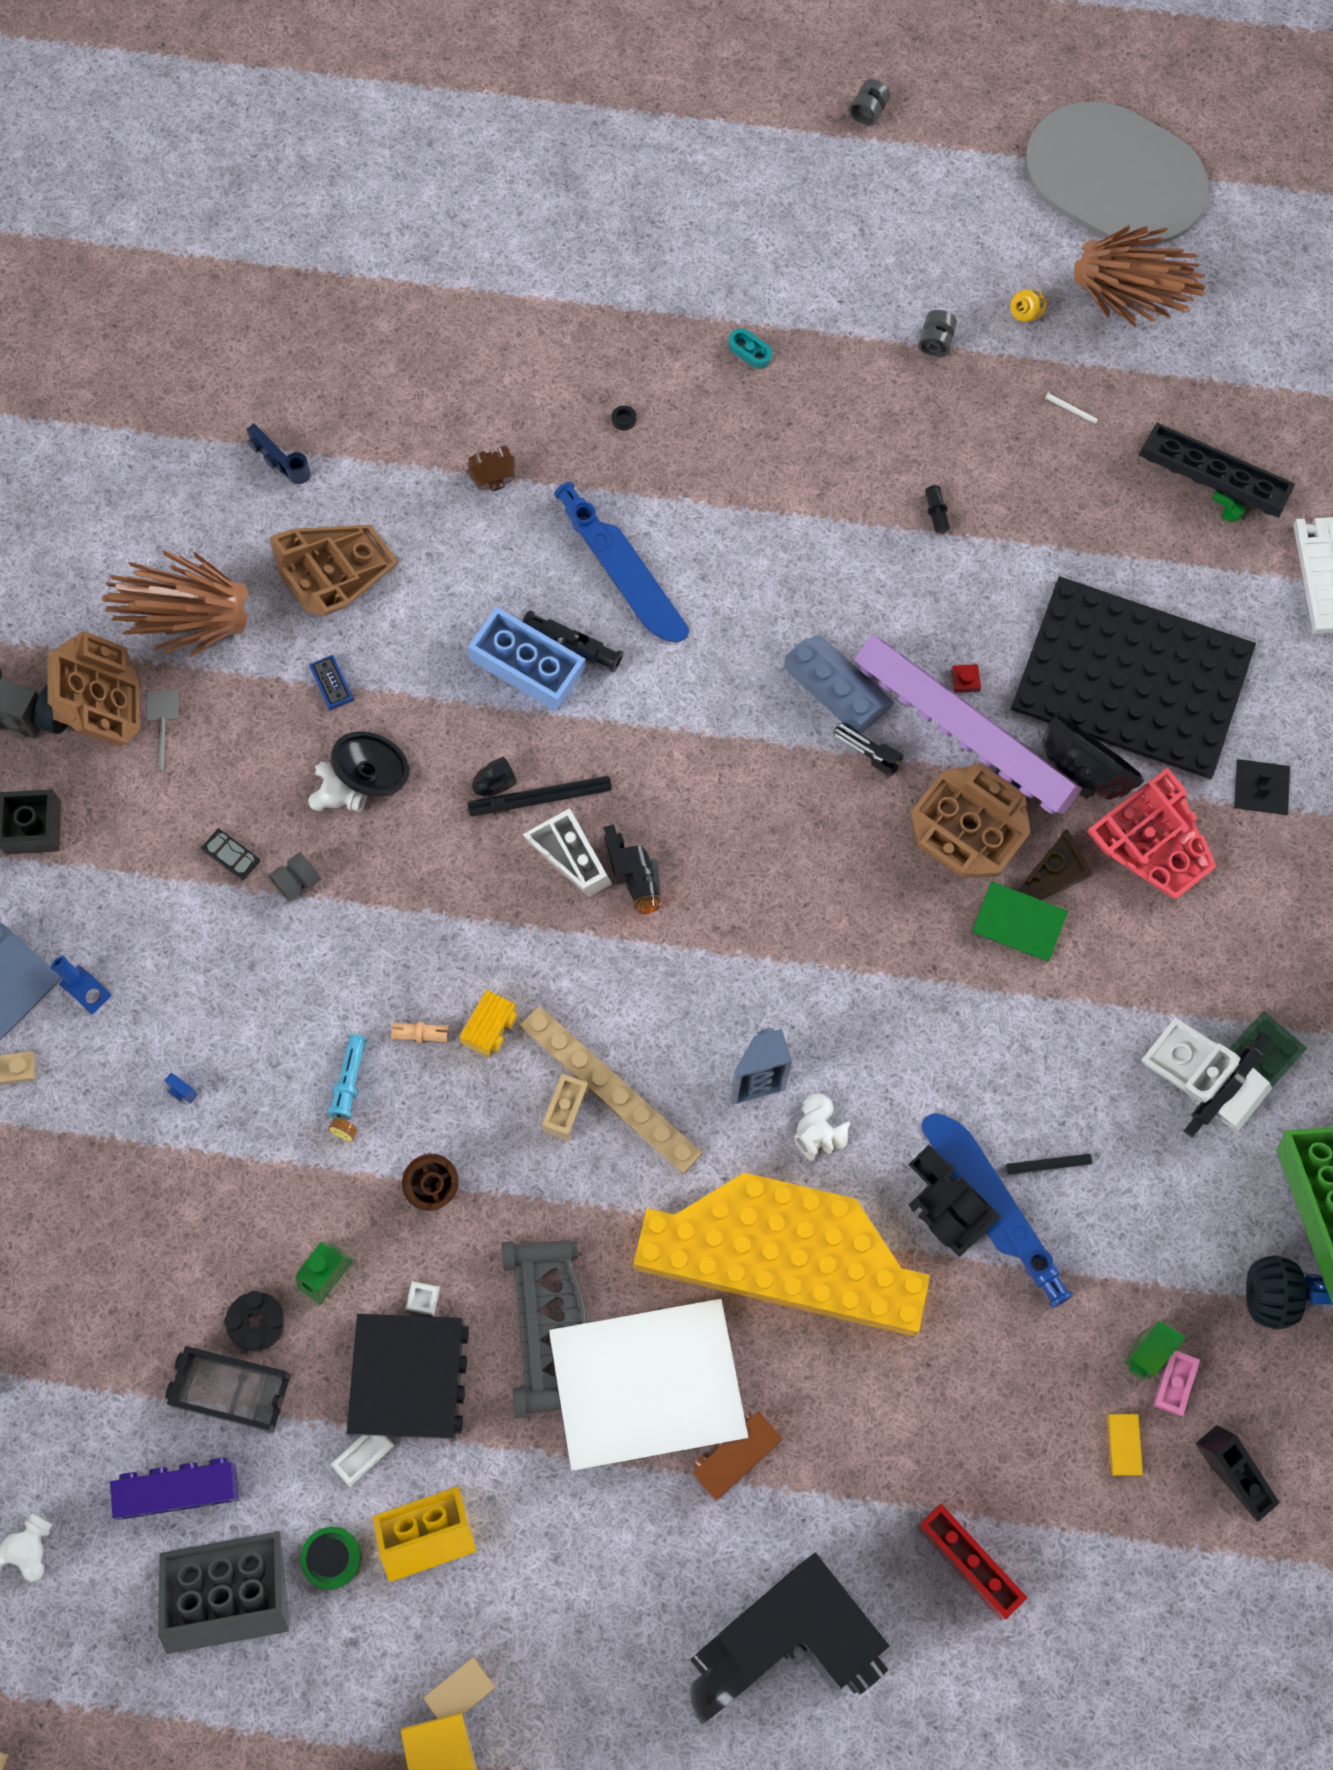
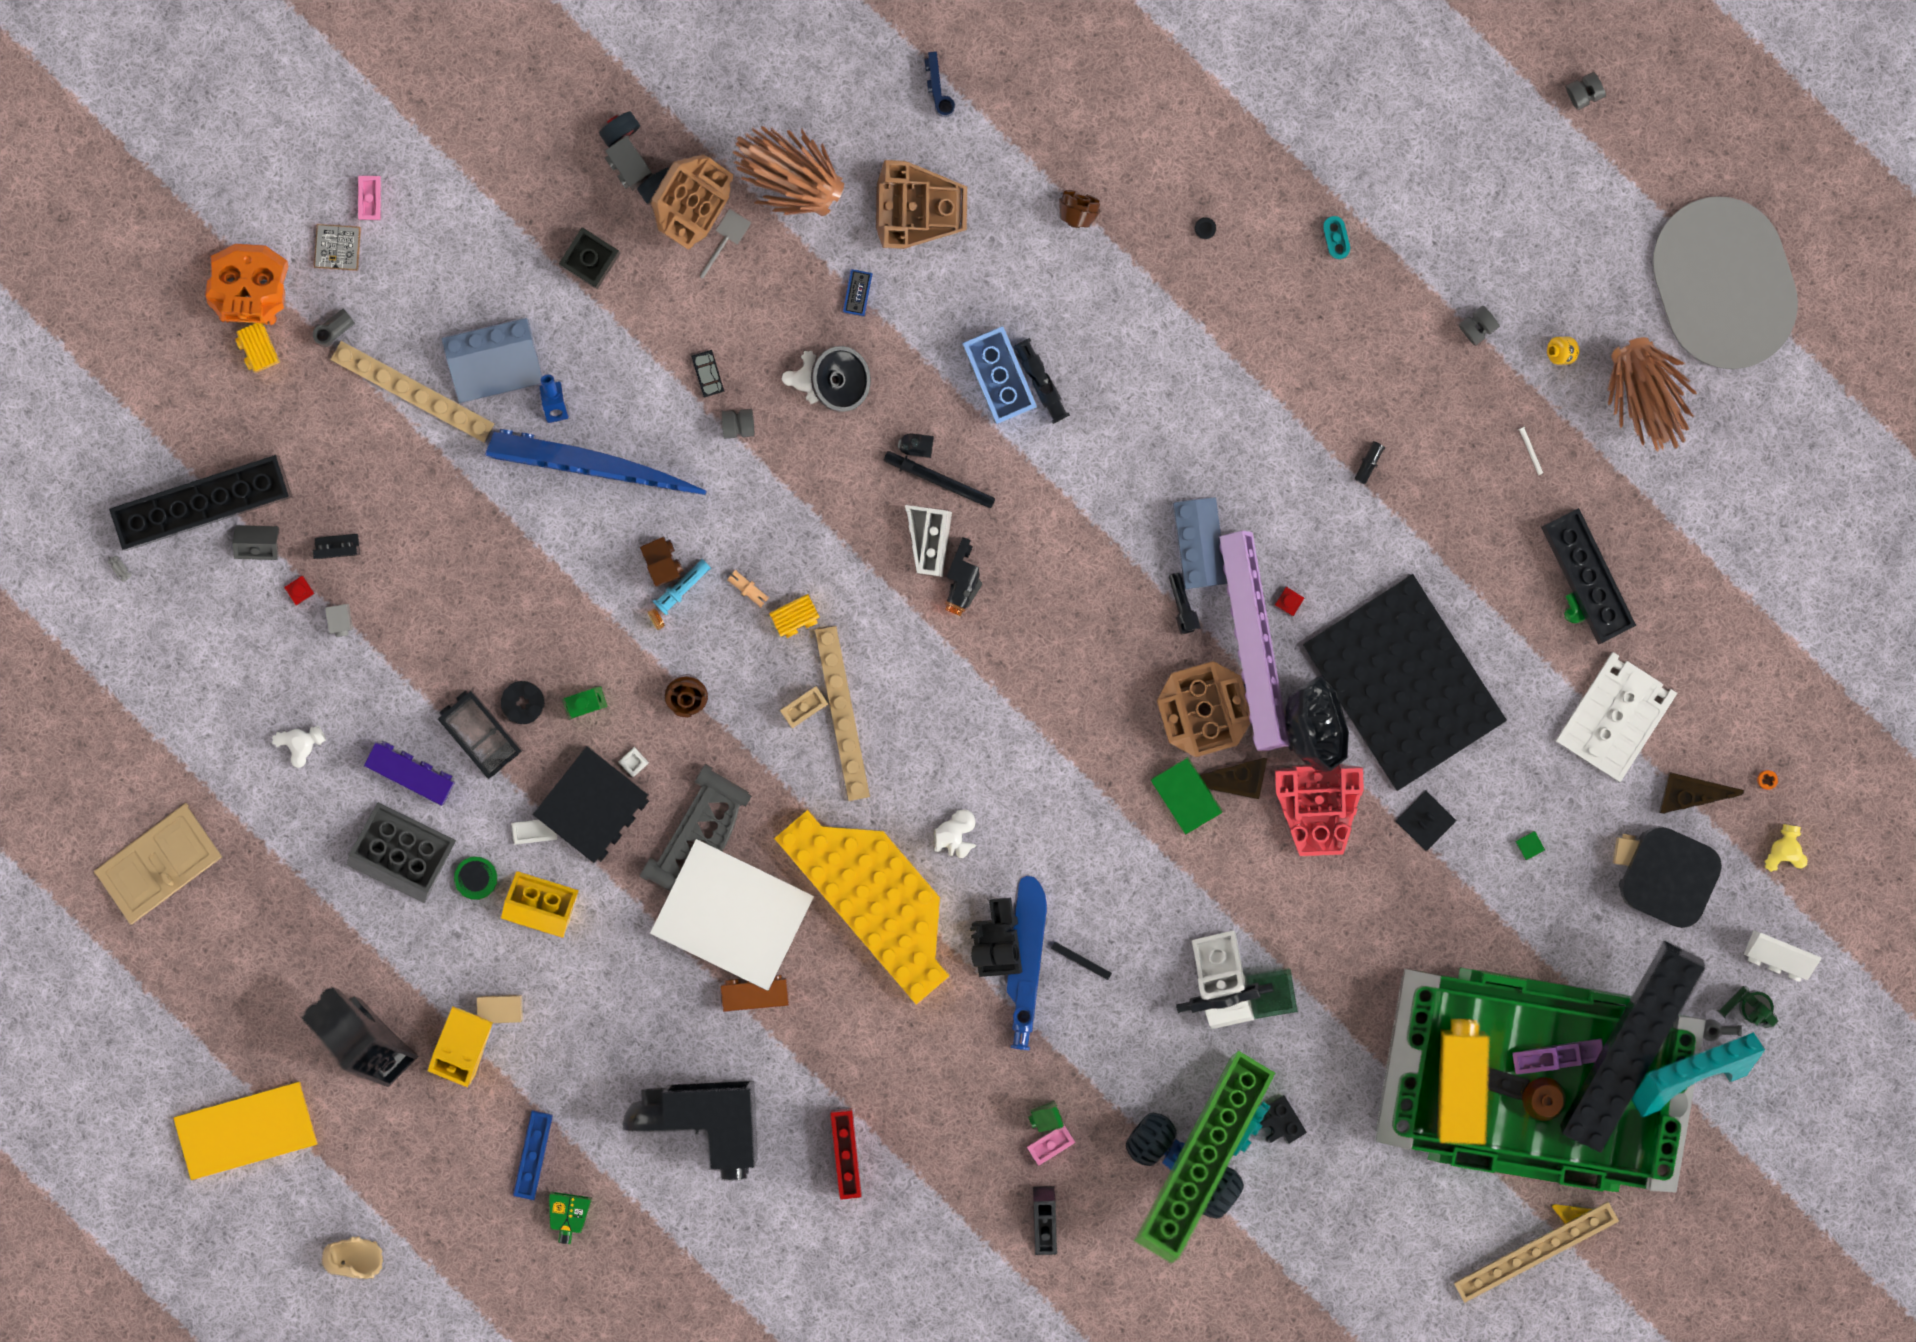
camera: 35 degrees right, 20 degrees up
blue plate [164,1072,198,1103] -> none
blue piece [554,482,689,643] -> none
sand blue slope [730,1028,792,1105] -> none
yellow tile [1107,1414,1143,1476] -> none
none -> blue wedge [485,429,707,495]
none -> reddish brown brick [640,537,684,587]

